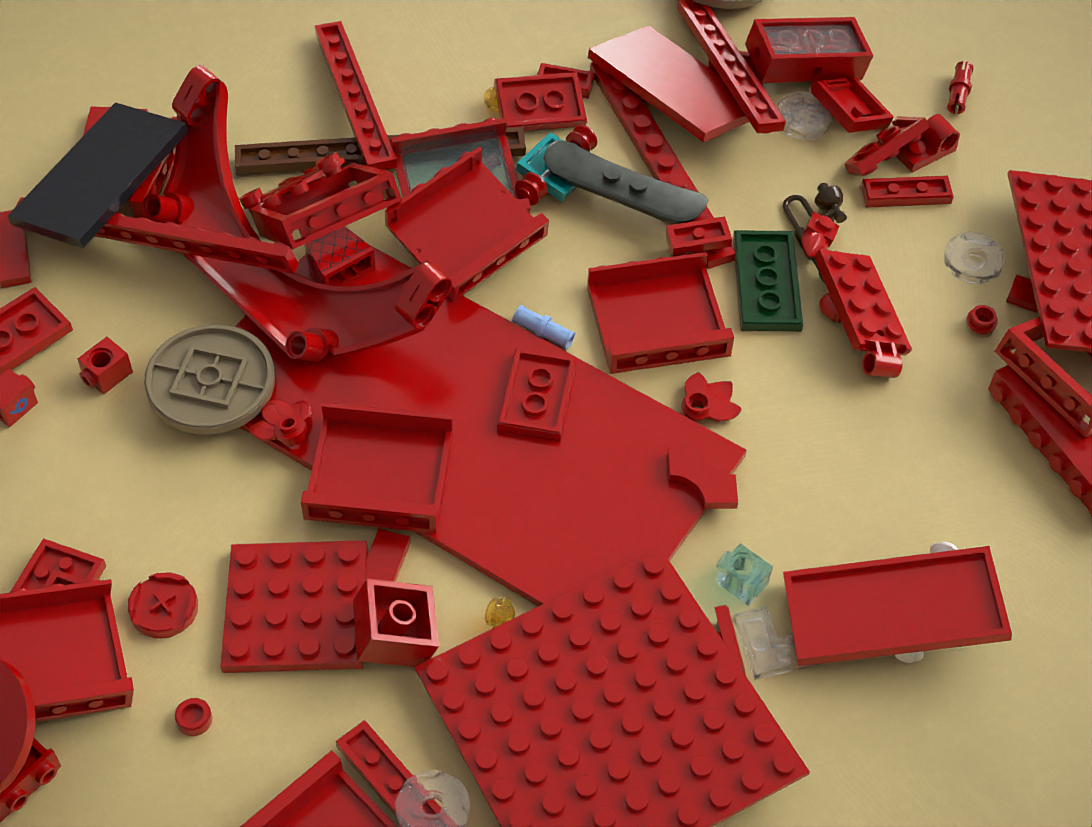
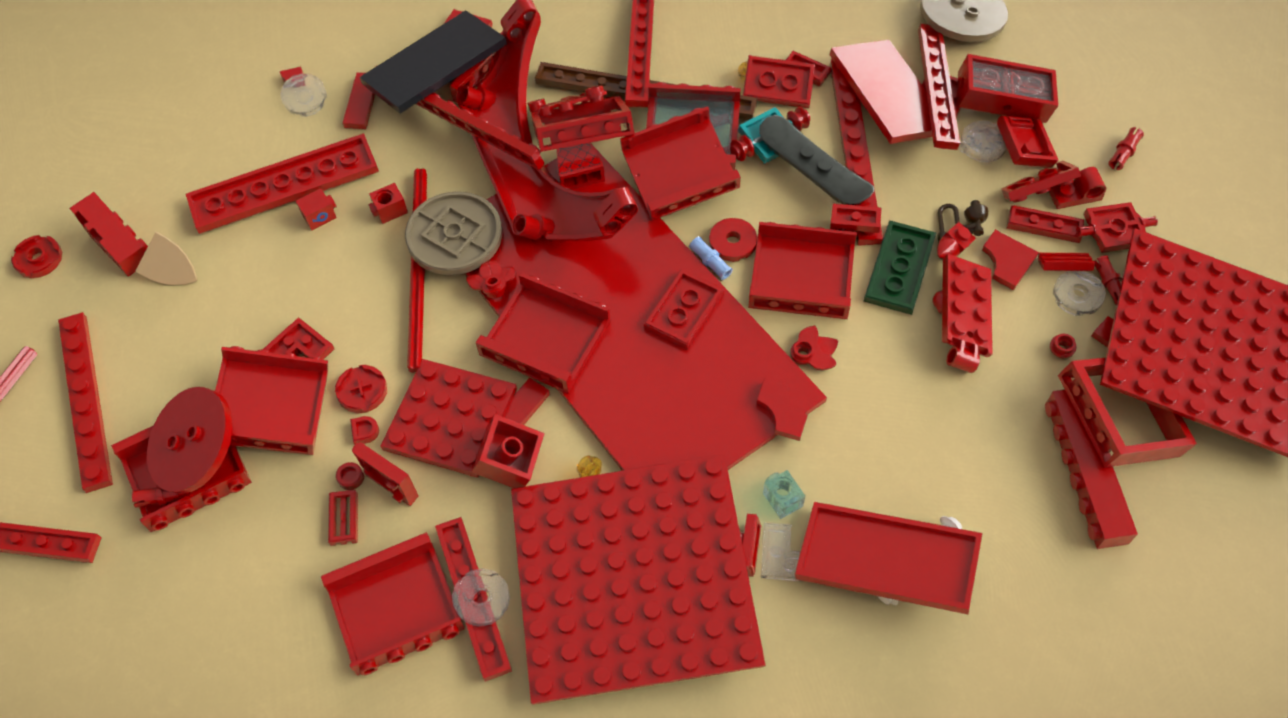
camera: 25 degrees right, 5 degrees up
none -> red tile [328,490,358,546]
none -> red tile [350,416,380,445]
none -> red container [352,443,419,506]
none -> red axle [407,168,427,373]
none -> red tile [709,218,757,262]
none -> red tile [982,229,1039,291]
none -> red tile [1038,252,1095,271]
none -> red plate [1076,202,1158,253]
none -> red pin [1094,255,1122,306]

